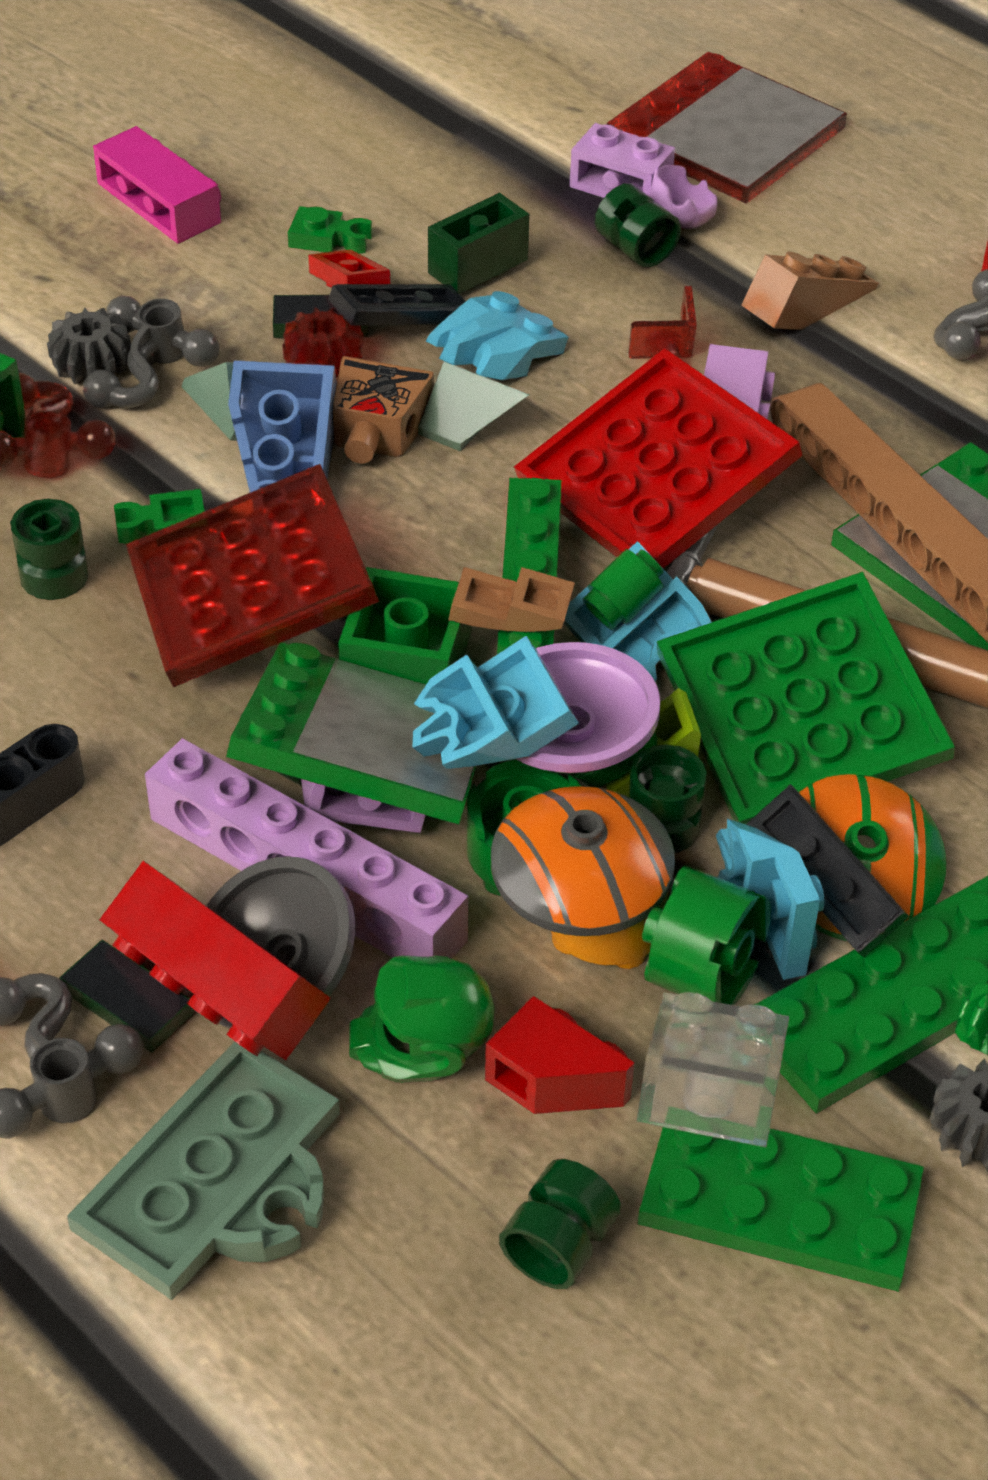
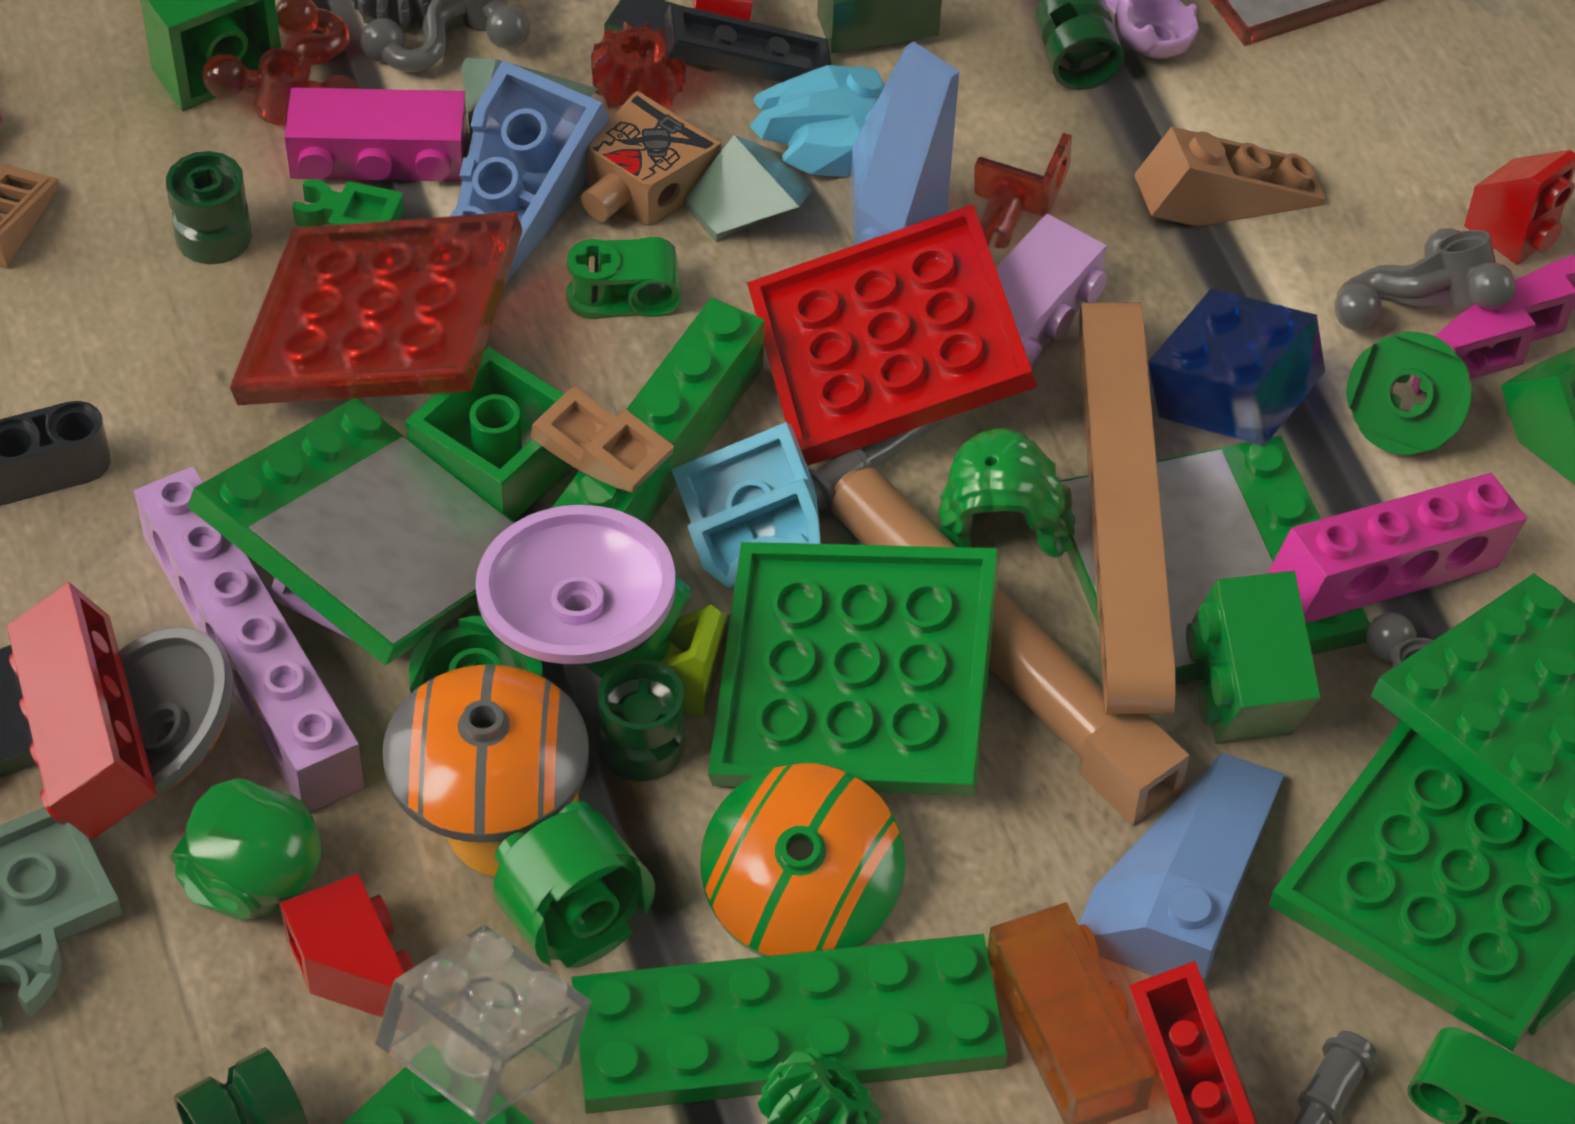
camera: 25 degrees right, 5 degrees up
medium azure plate [412,636,579,769] -> none
green brick [582,549,664,630] -> none
medium azure plate [715,819,825,980] -> none
black tile [747,784,910,957] -> none
none -> dark pink brick [285,88,468,182]
none -> green piece [566,237,682,319]
none -> medium blue wedge [850,41,960,245]
none -> green hair [938,428,1076,558]
none -> clear blue brick [1148,288,1326,446]

